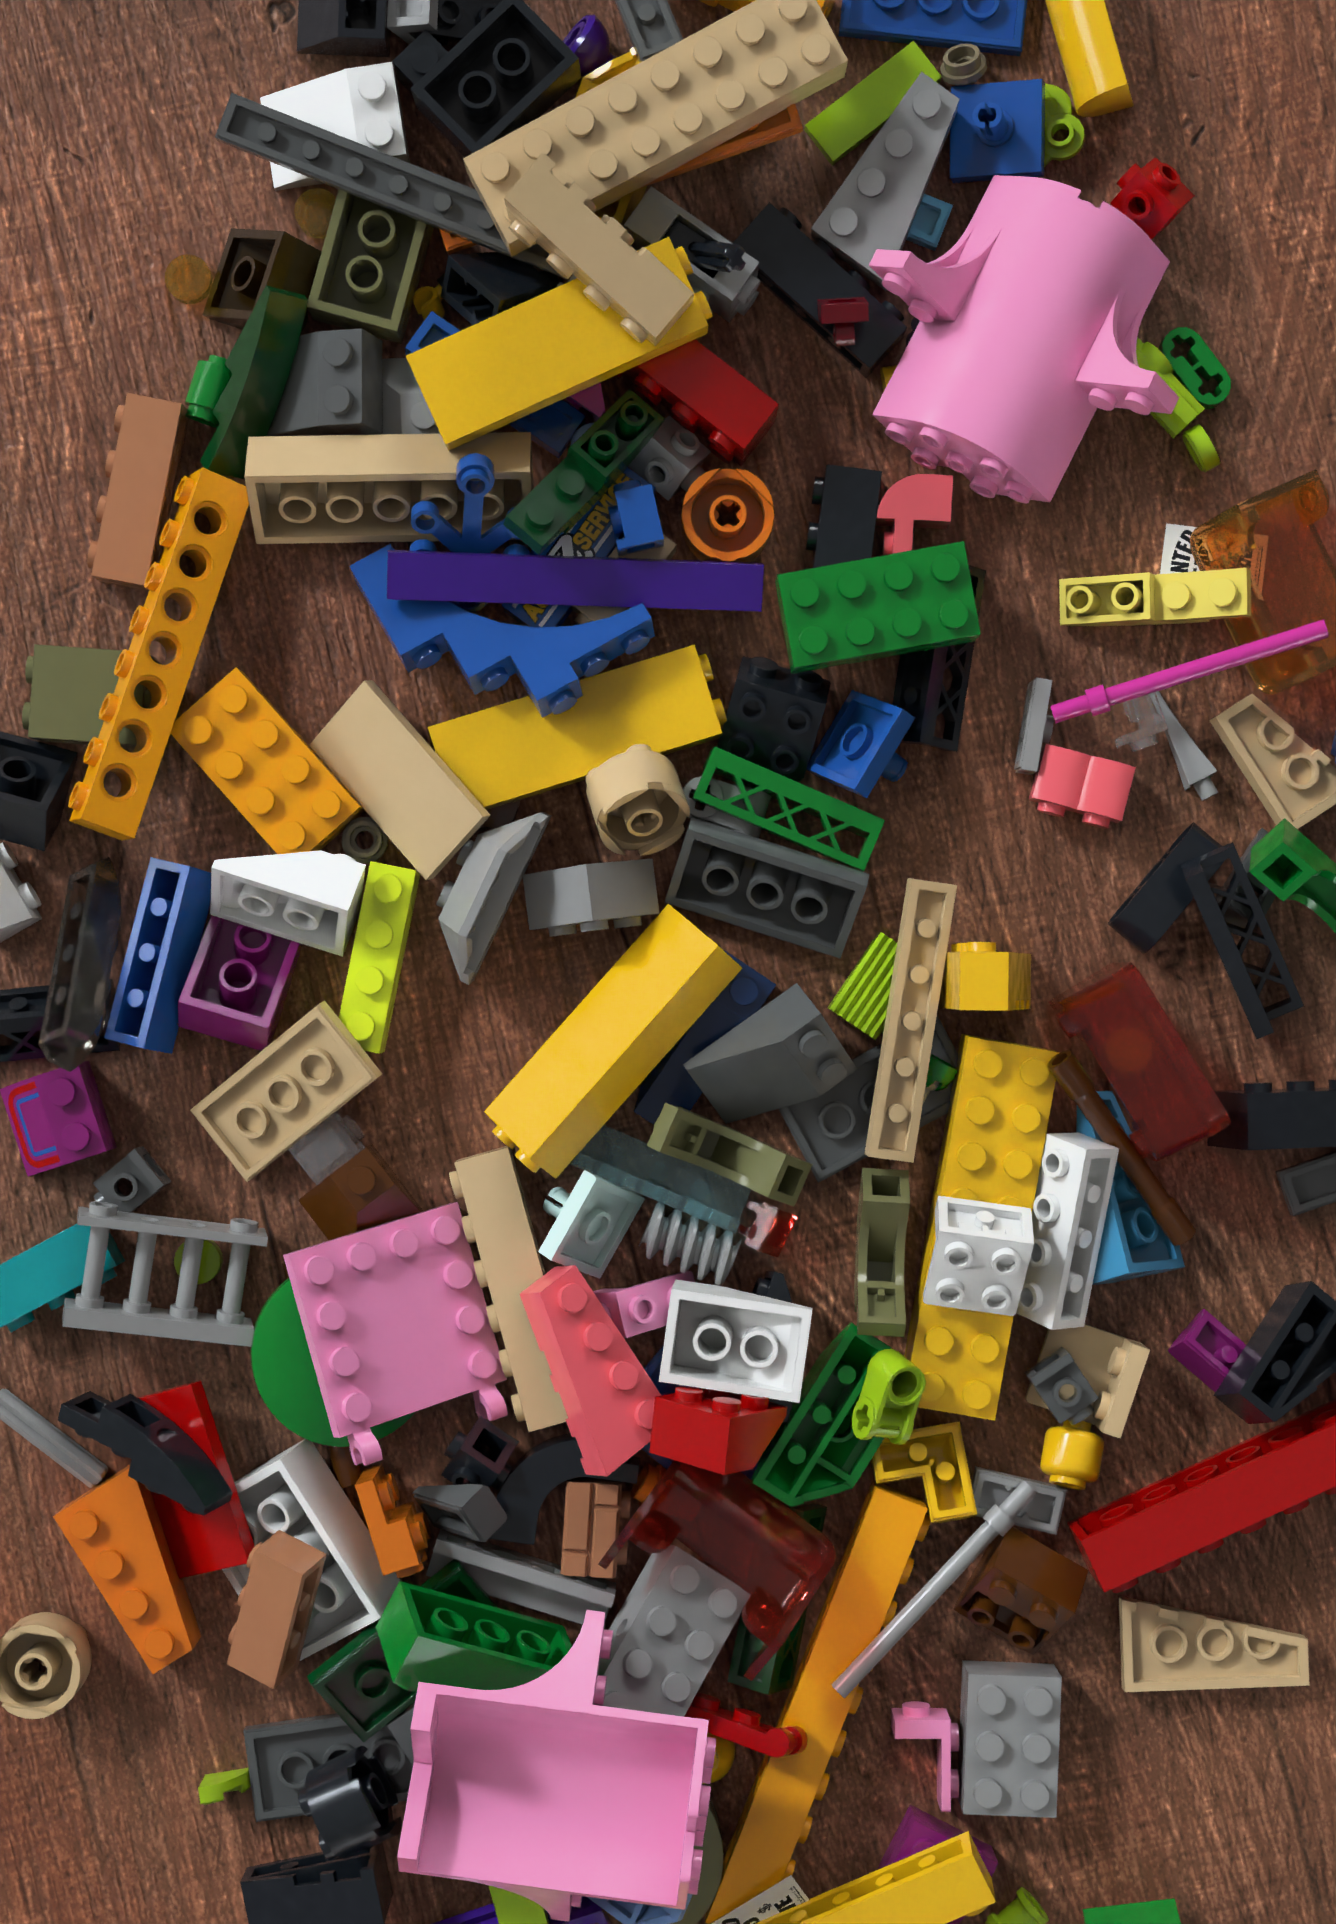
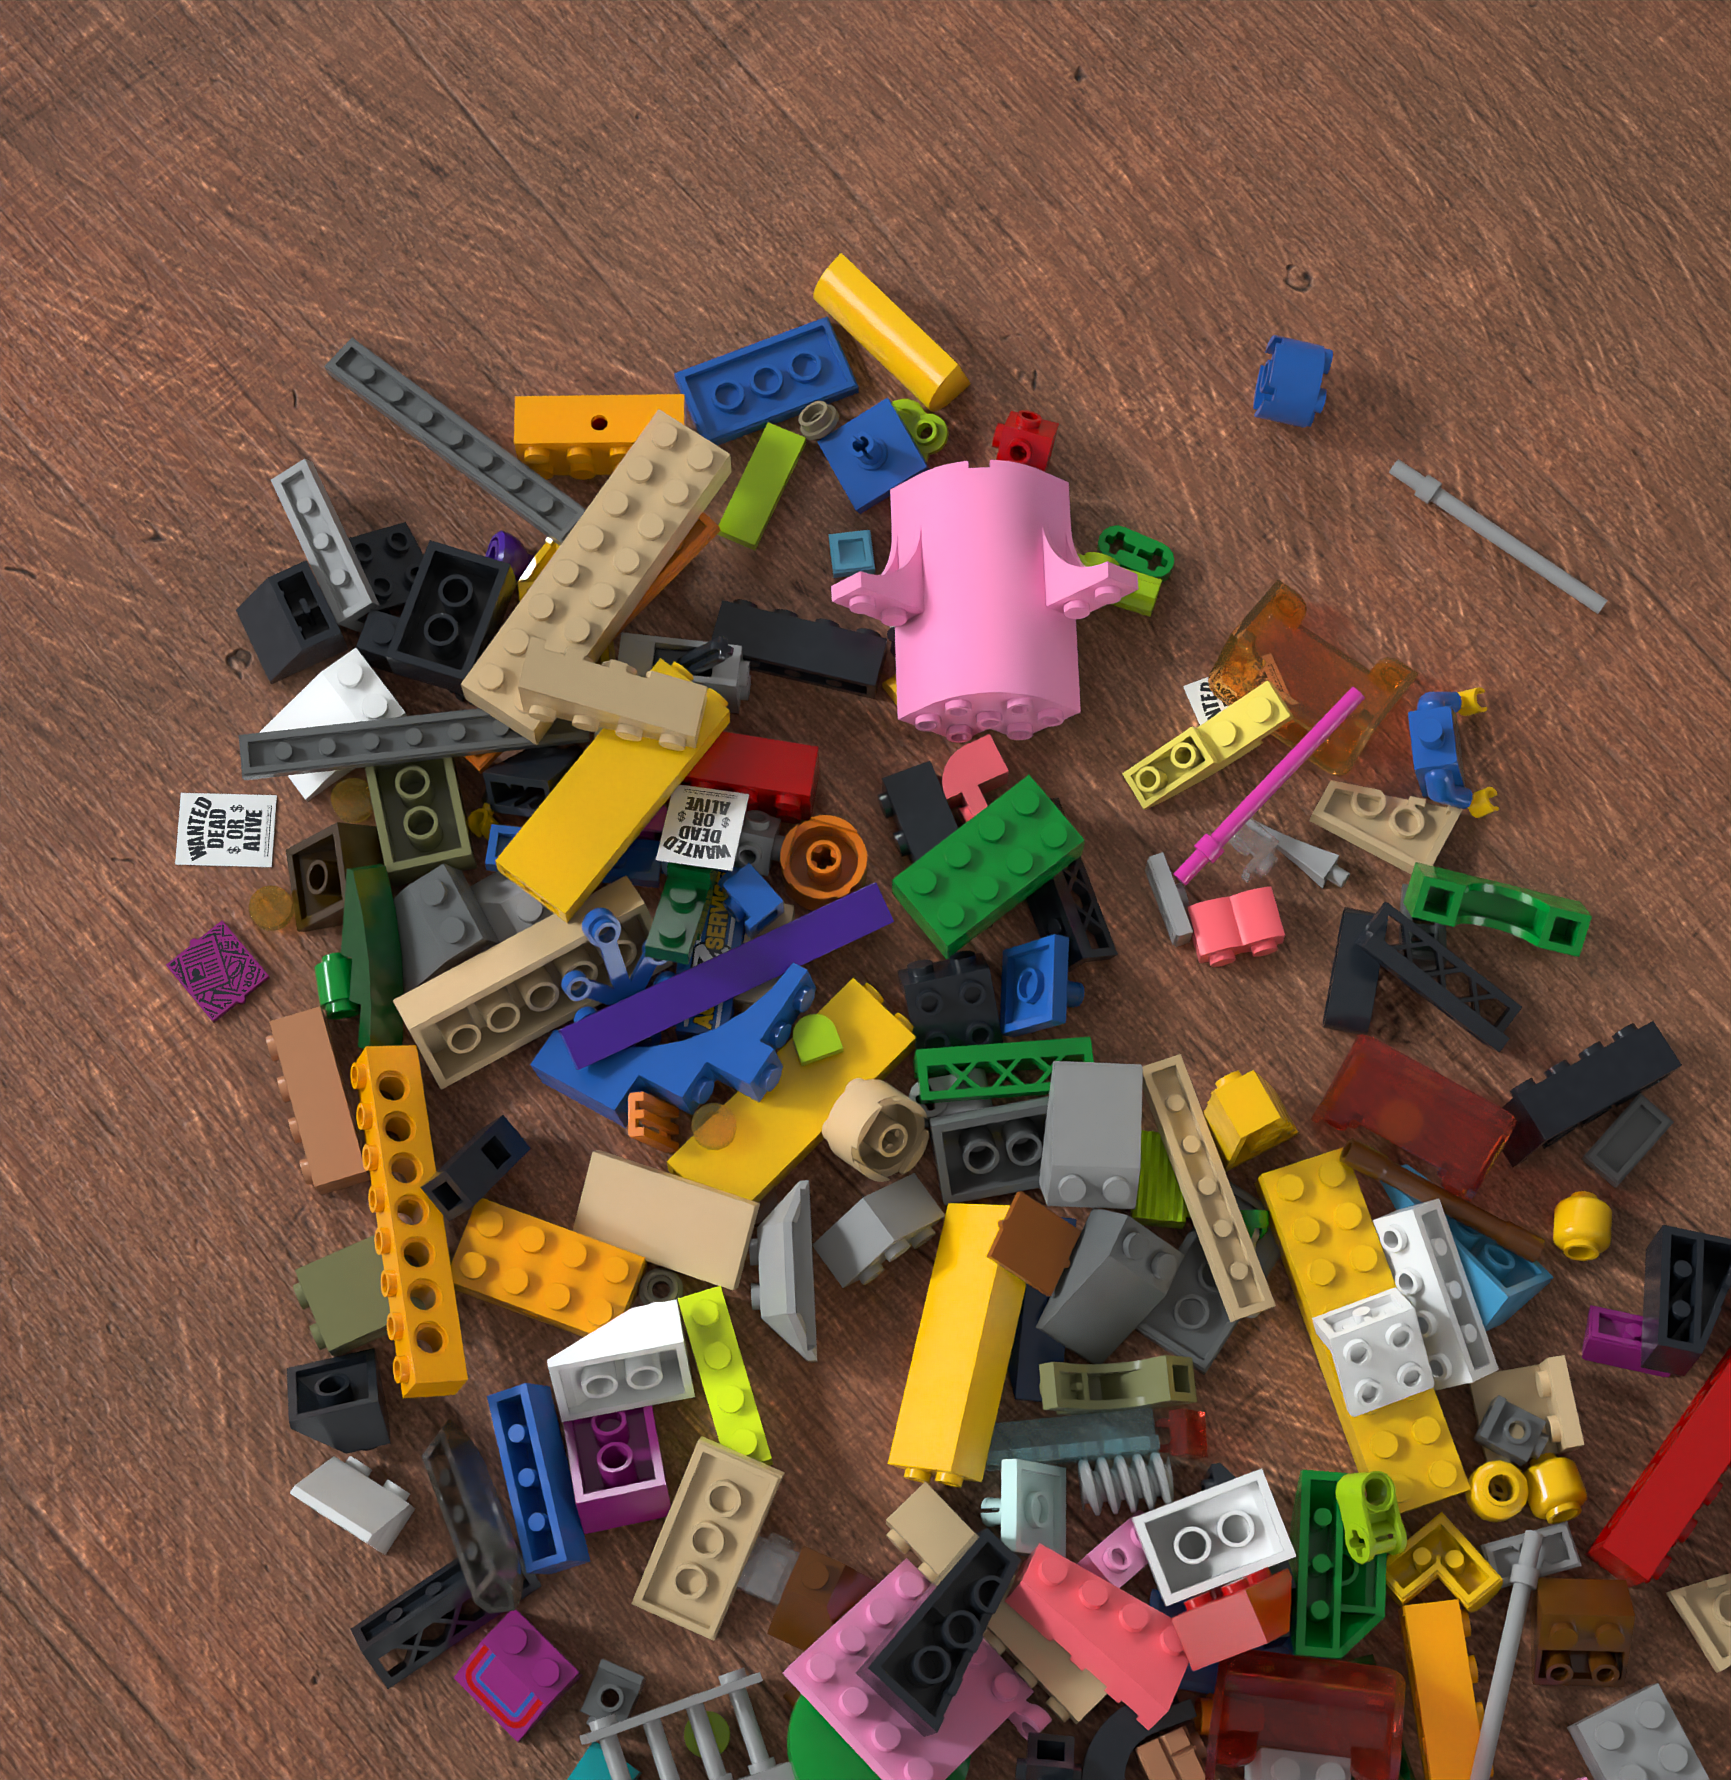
camera: 30 degrees left, 15 degrees down
light grey wedge [811,71,959,291] -> none
dark red tile [817,297,869,346] -> none
olive arch [854,1168,910,1337] -> none
lime tile [1182,424,1220,473] -> none
none -> magenta piece [166,920,270,1023]
none -> white sticker [175,793,277,867]
none -> black brick [420,1115,531,1222]
none -> orange tile [628,1092,679,1153]
none -> white sticker [656,785,749,871]
none -> clear yellow tile [692,1103,737,1150]
none -> lime tile [793,1014,843,1066]
none -> black wedge [856,1528,1021,1737]
none -> dark orange piece [986,1191,1081,1296]
none -> light grey slope [1039,1061,1143,1209]
none -> yellow head [1465,1460,1529,1522]
none -> yellow head [1553,1191,1612,1261]

